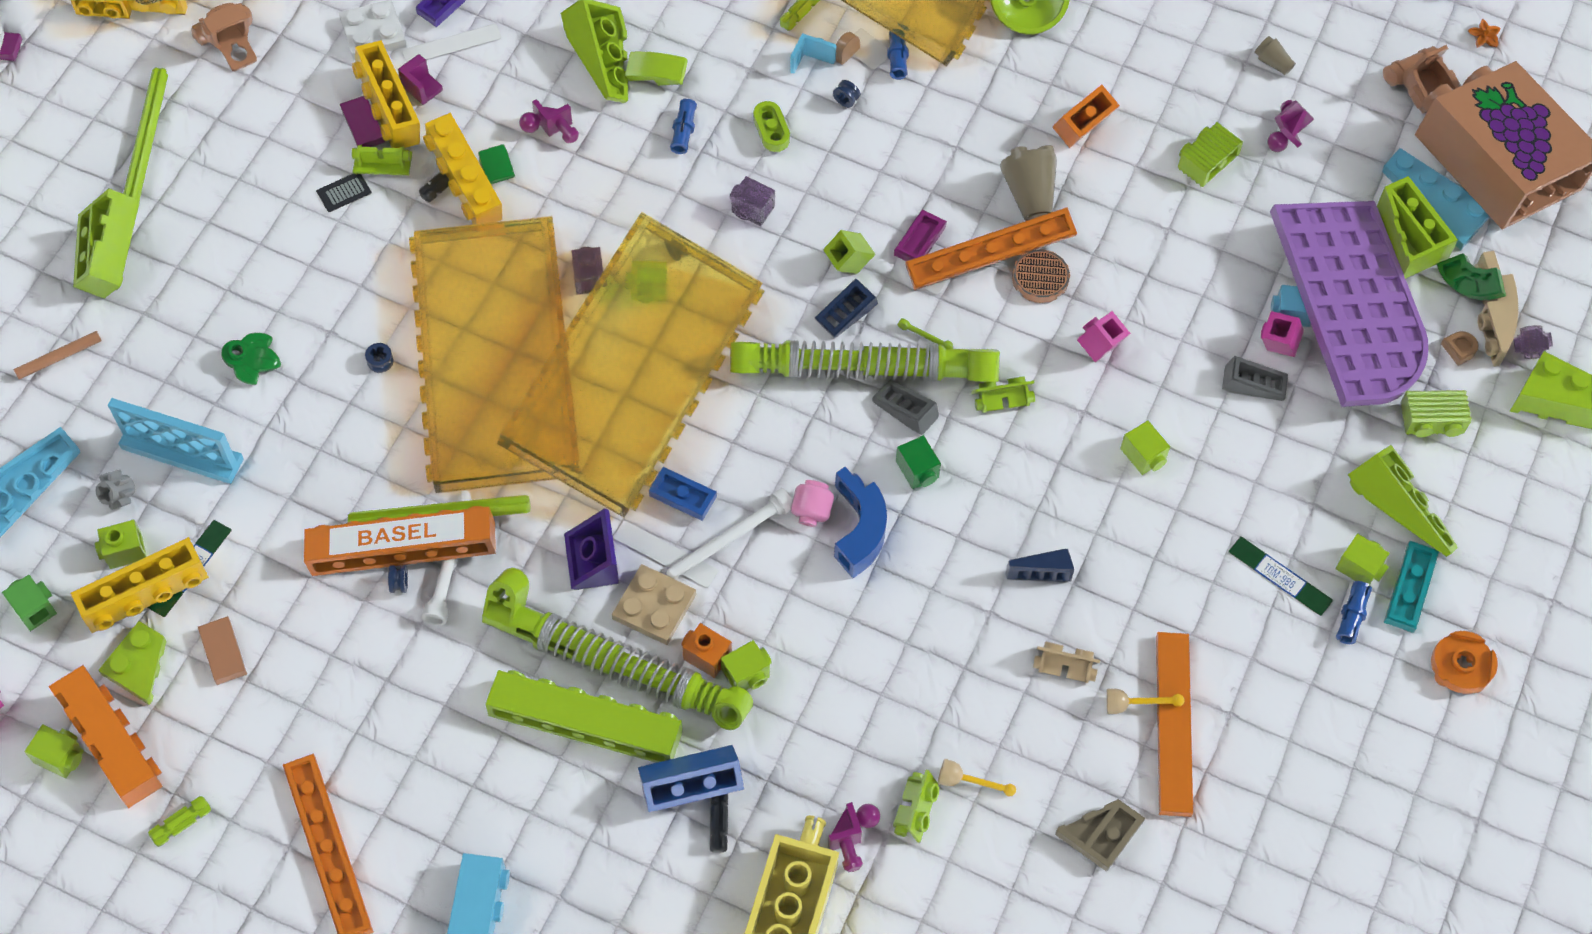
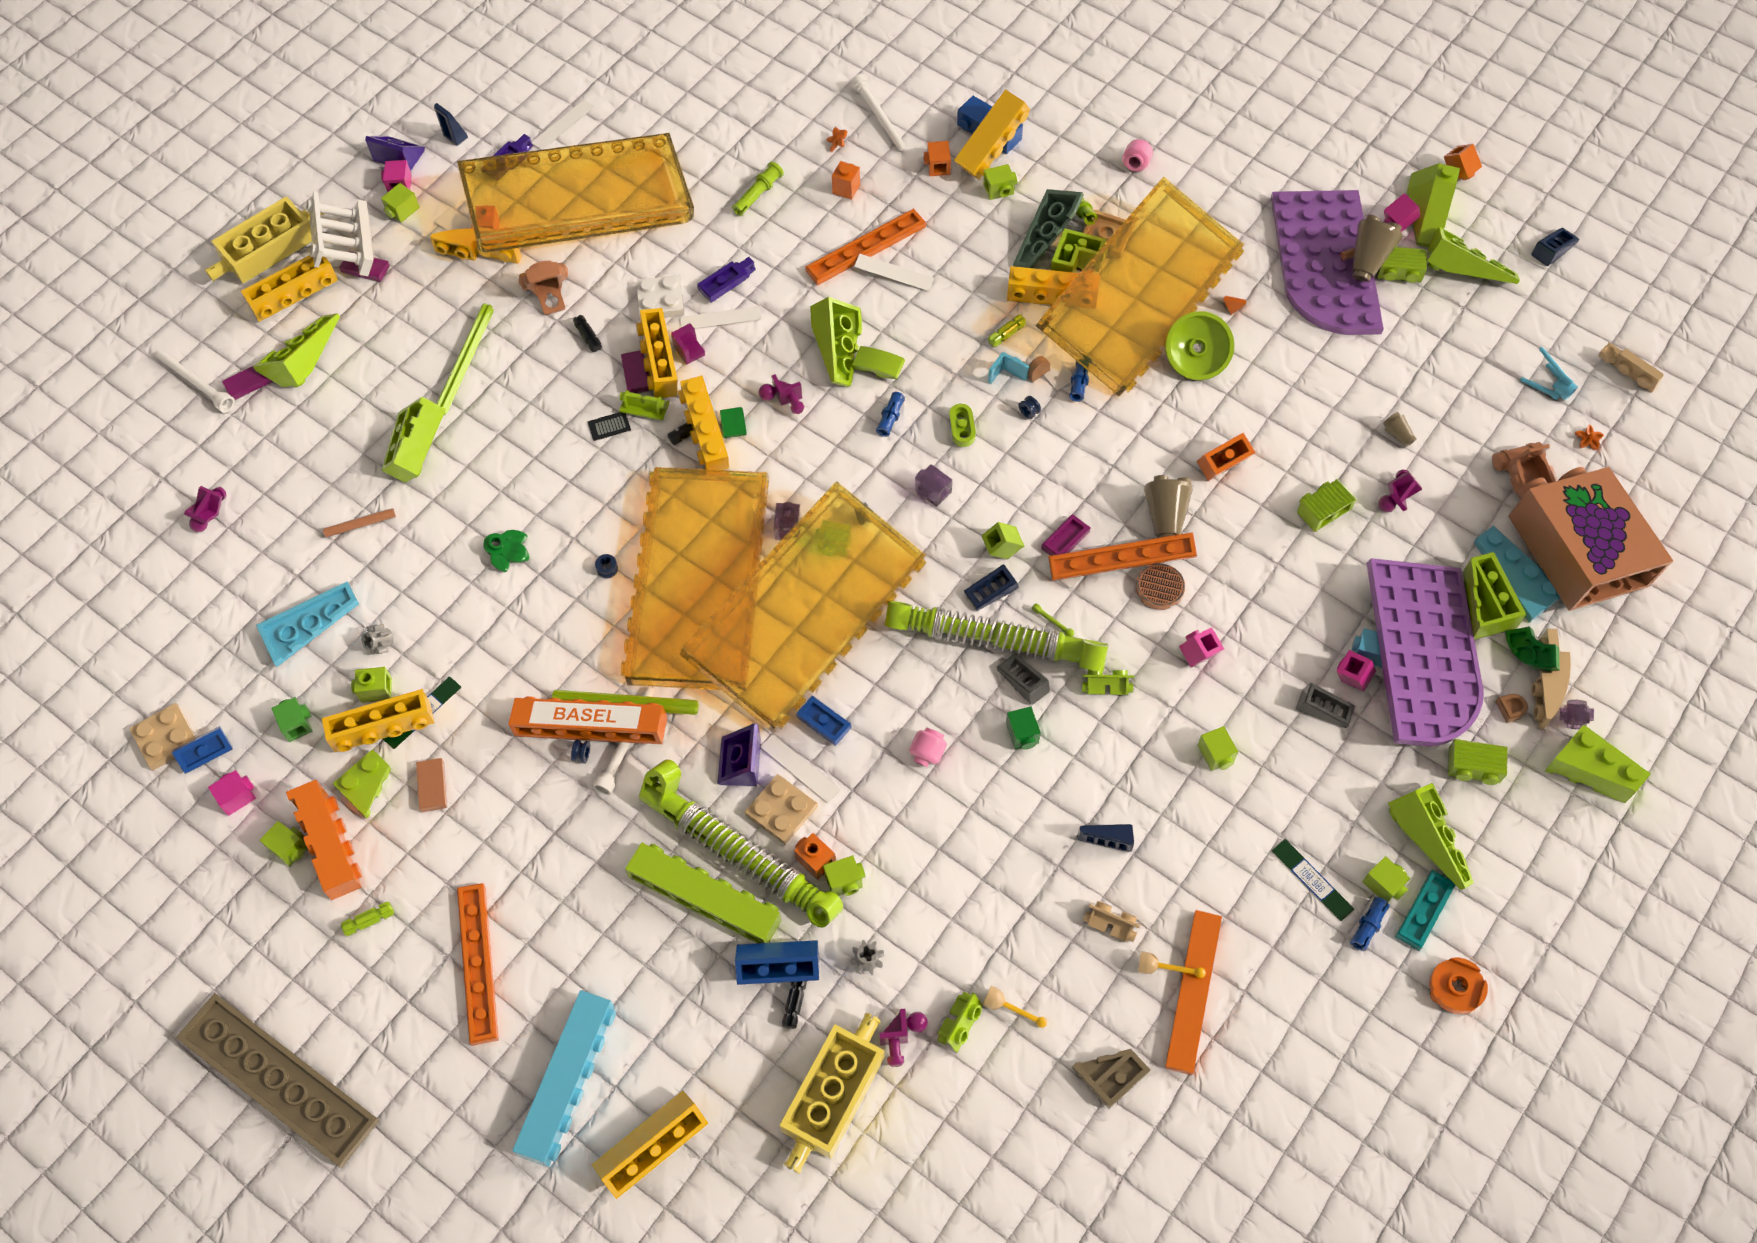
camera: 15 degrees right, 0 degrees up
medium azure fence [108,398,244,484] -> none
white piece [666,488,793,579] -> none
blue arch [834,466,887,578] -> none
none -> black axle [573,315,602,352]
none -> light grey gear [851,940,884,975]

